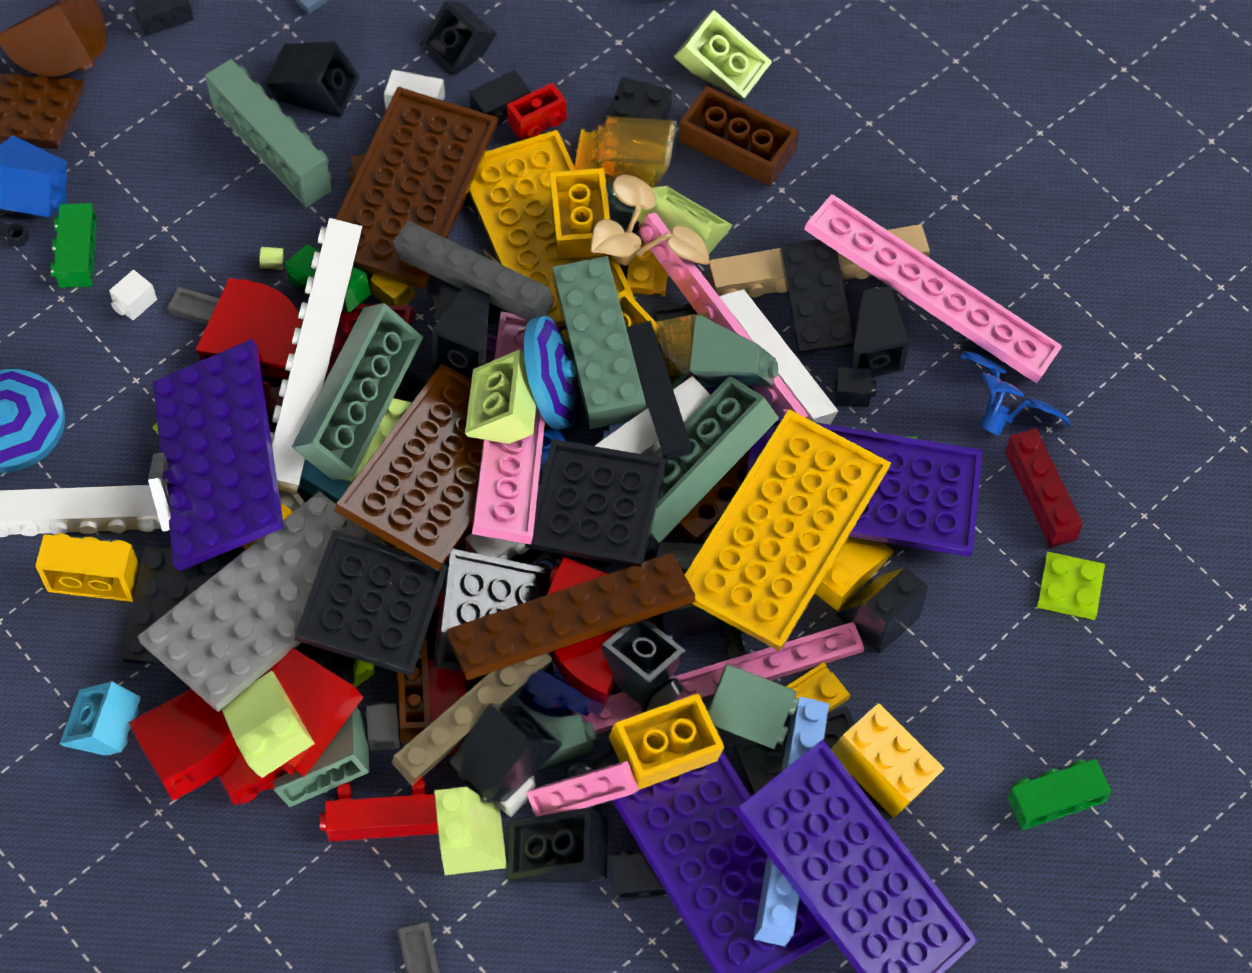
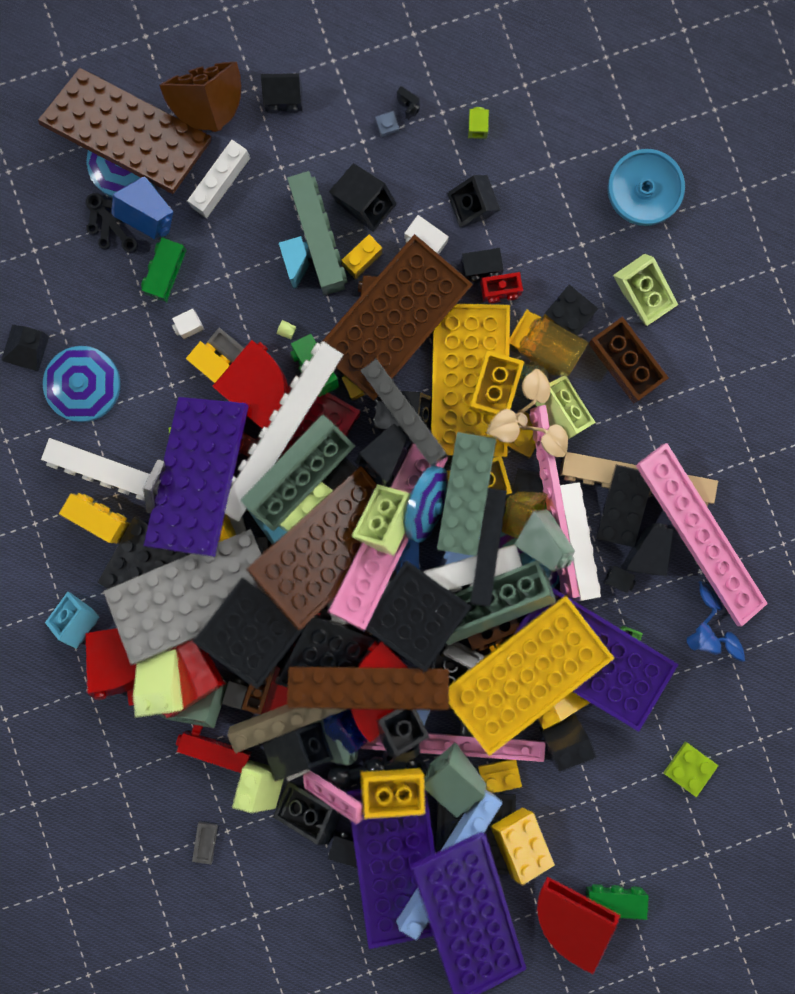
camera: 25 degrees right, 25 degrees up
dark red brick [1005,428,1083,548] -> none
none -> yellow brick [186,341,230,383]
none -> white brick [187,140,250,218]
none -> medium azure slope [279,236,311,289]
none -> yellow brick [342,234,383,279]
none -> red brick [537,877,620,974]

